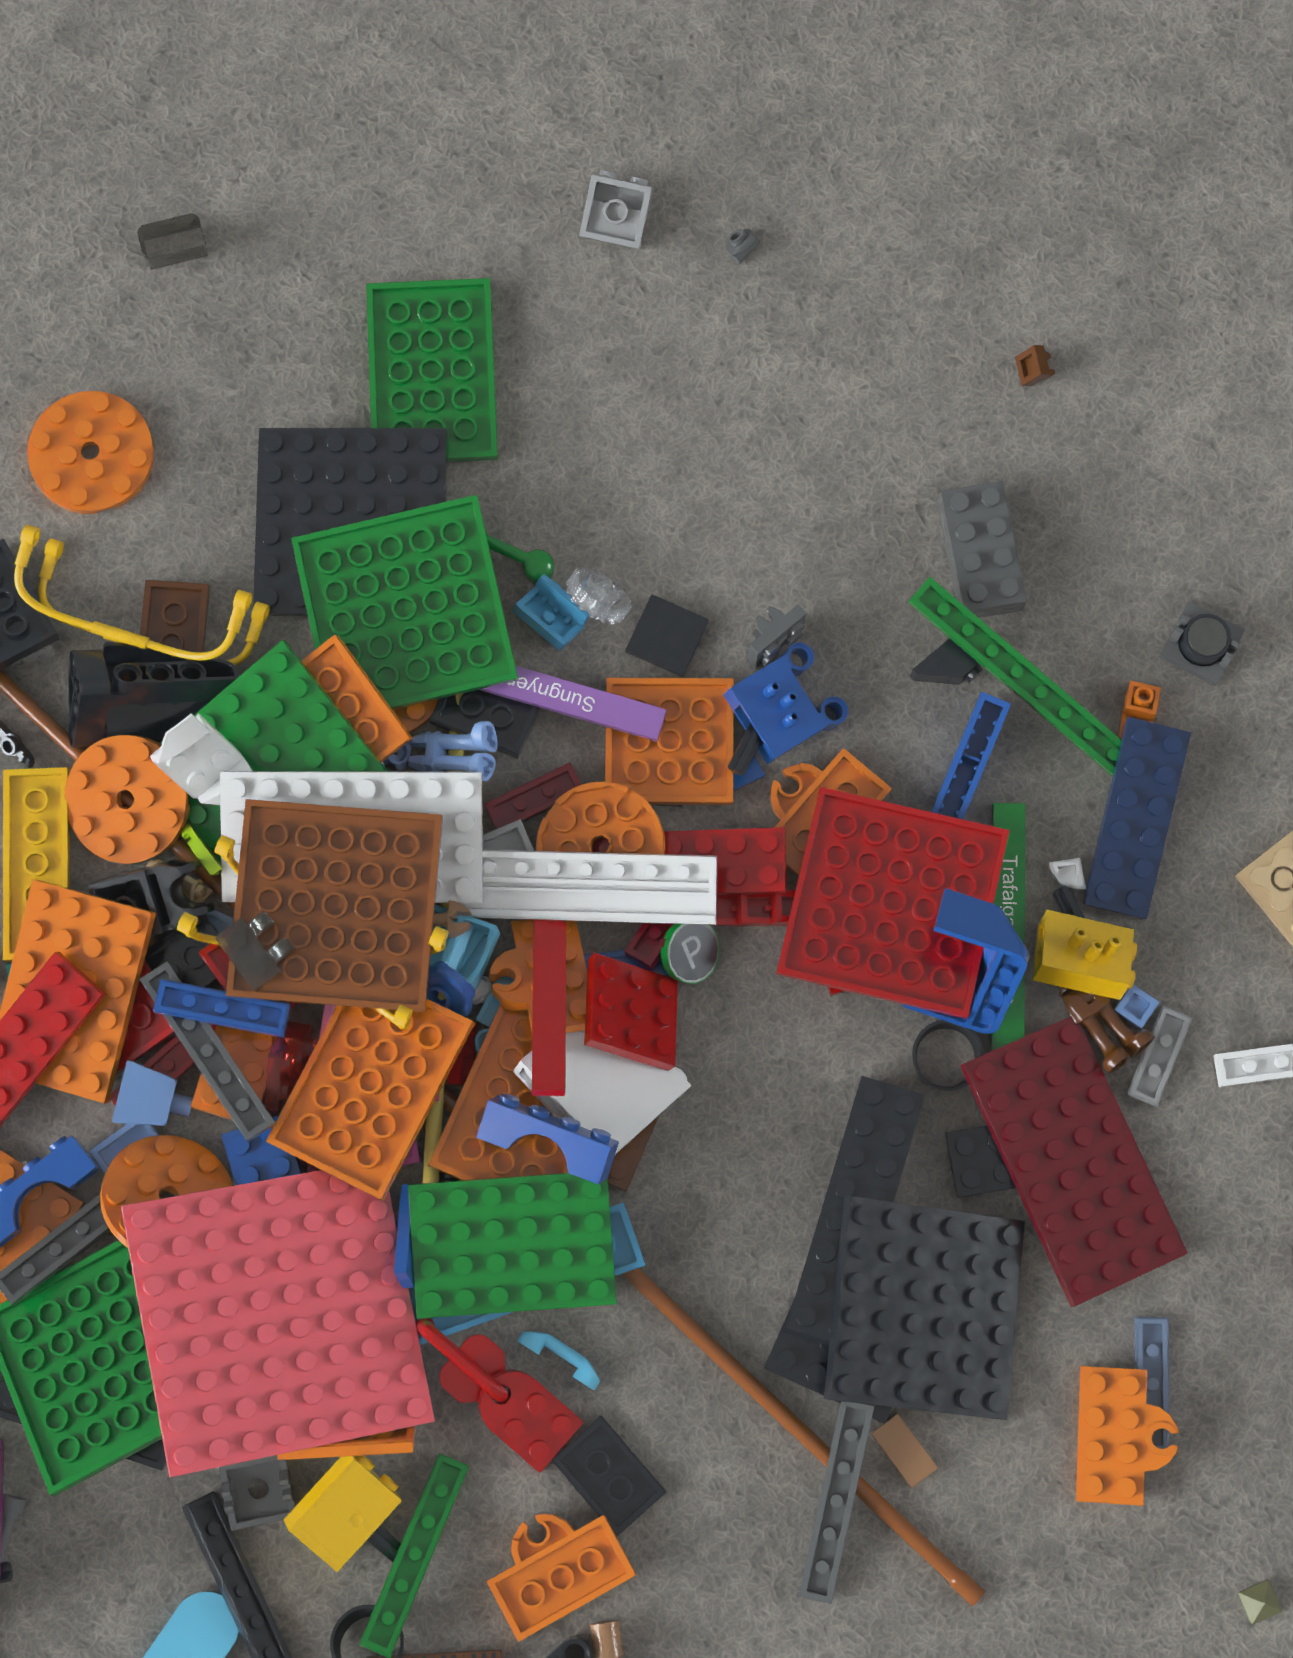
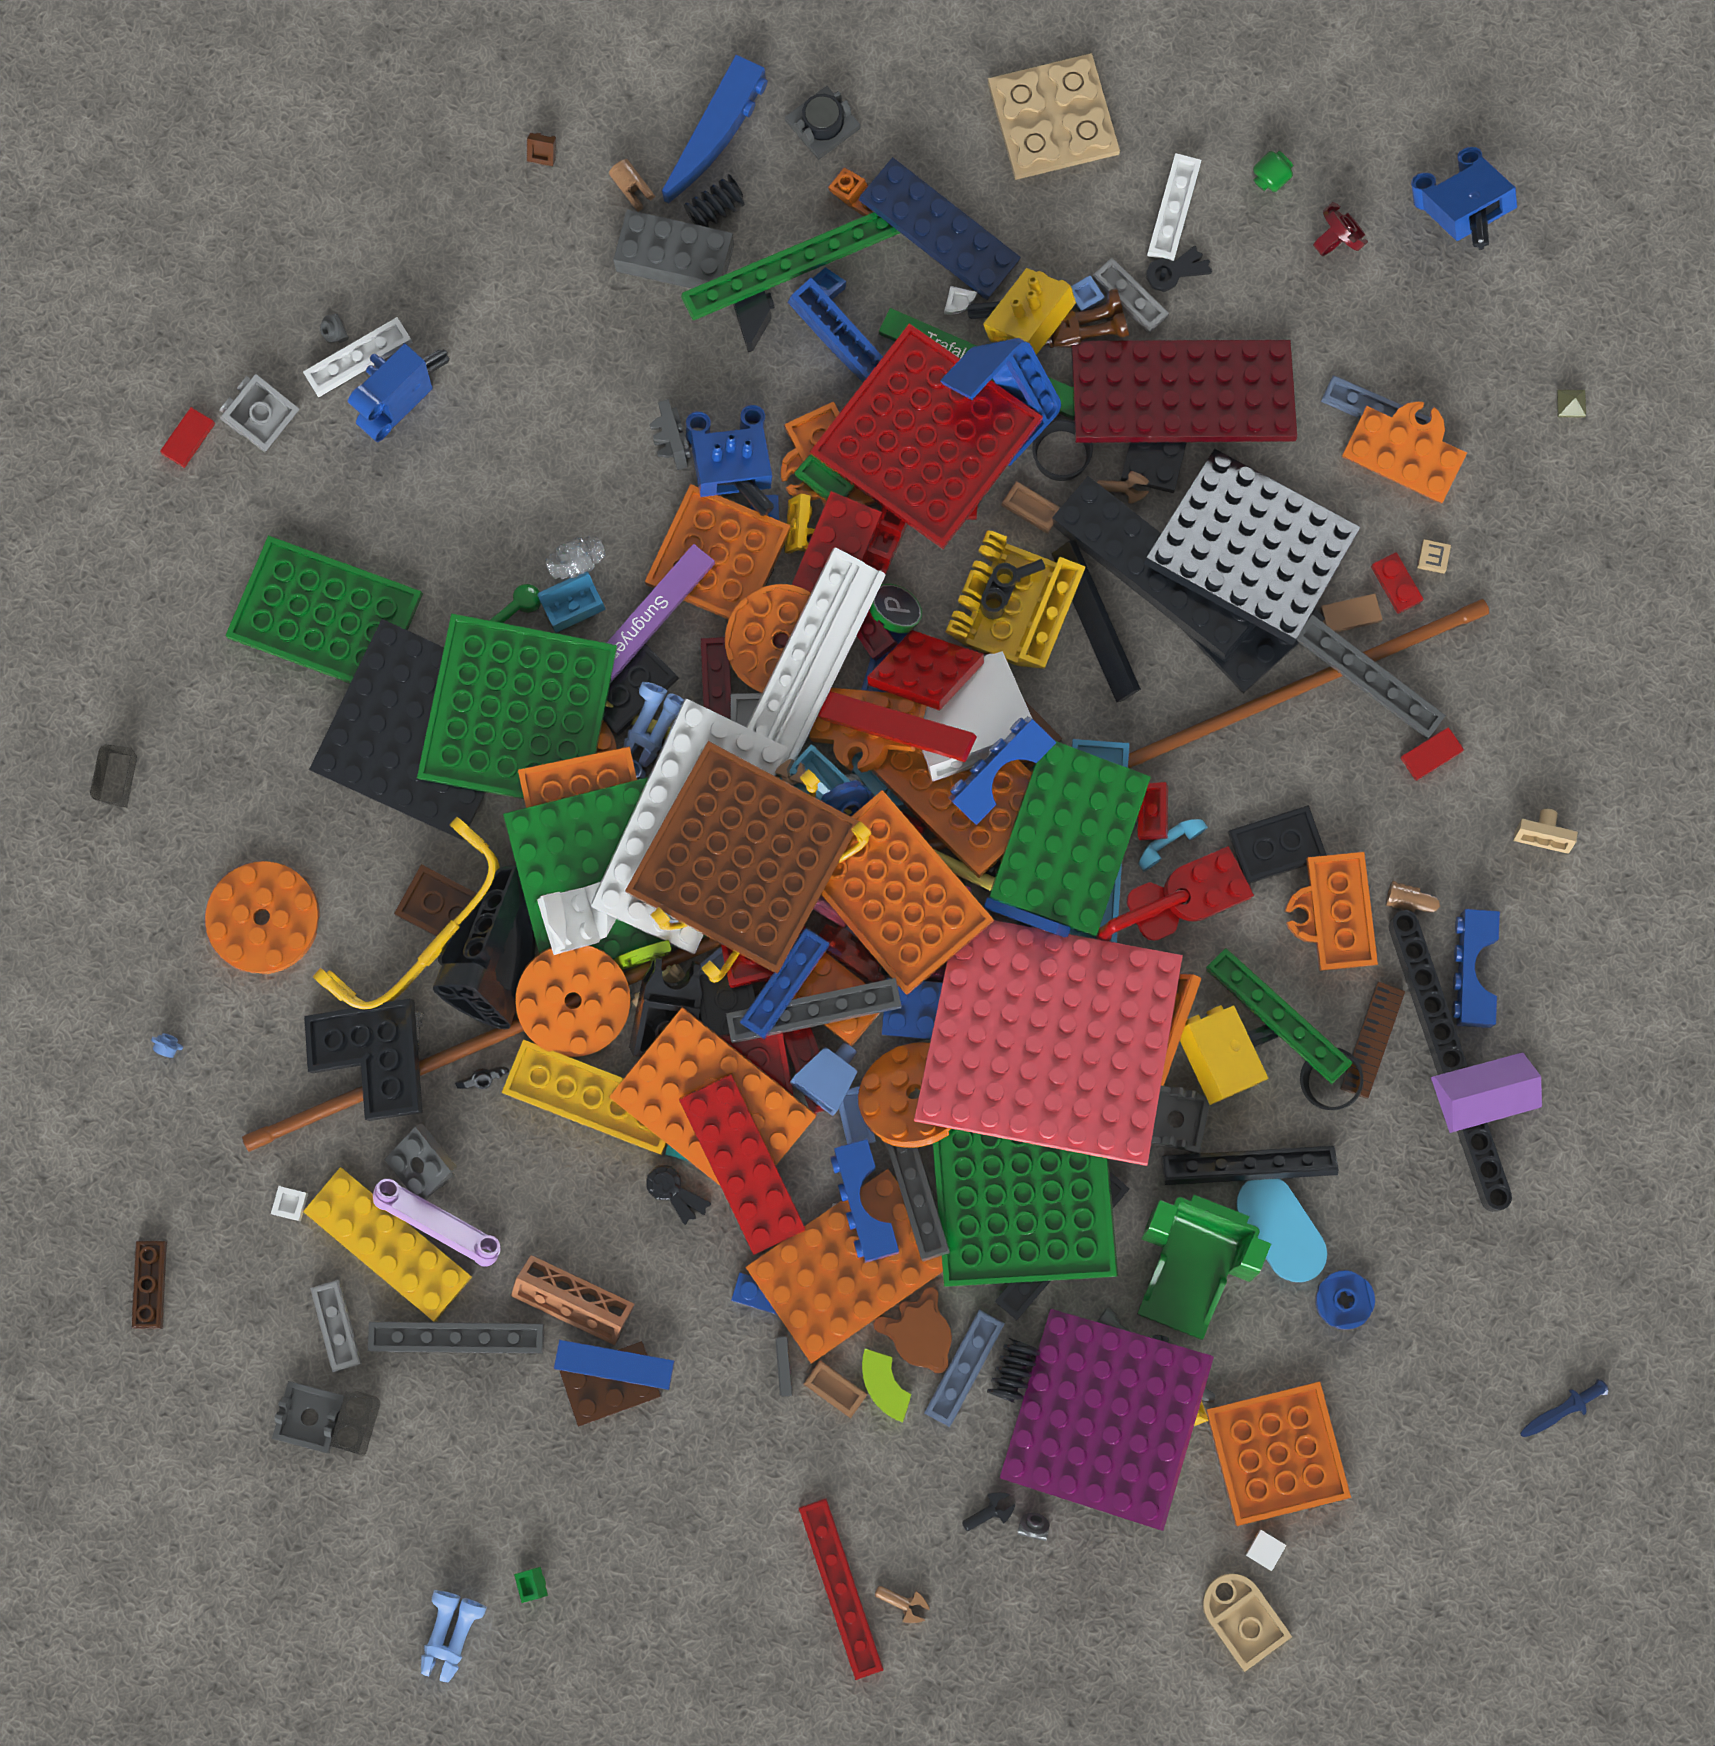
camera: 60 degrees left, 0 degrees up
clear smoke plate [215,911,295,991] -> none
black tile [625,594,709,678] -> none
none -> red tile [160,407,215,468]
none -> white plate [303,317,413,398]
none -> blue piece [348,344,450,442]
none -> medium nougat hinge [609,159,656,212]
none -> blue slope [662,55,768,203]
none -> black piece [684,174,745,228]
none -> yellow plate [785,494,815,554]
none -> green tile [794,454,855,501]
none -> blue plate [812,267,846,300]
none -> yellow slope [945,530,1085,669]
none -> black beam [981,559,1045,619]
none -> medium nougat tile [1001,481,1060,534]
none -> black tile [1051,540,1141,703]
none -> medium nougat bar [1097,471,1149,503]
none -> green piece [1137,1195,1271,1340]
none -> red plate [1138,782,1168,840]
none -> black piece [1146,246,1212,292]
none -> red plate [1371,552,1424,614]
none -> red tile [1400,727,1464,781]
none -> tan tile [1417,539,1451,574]

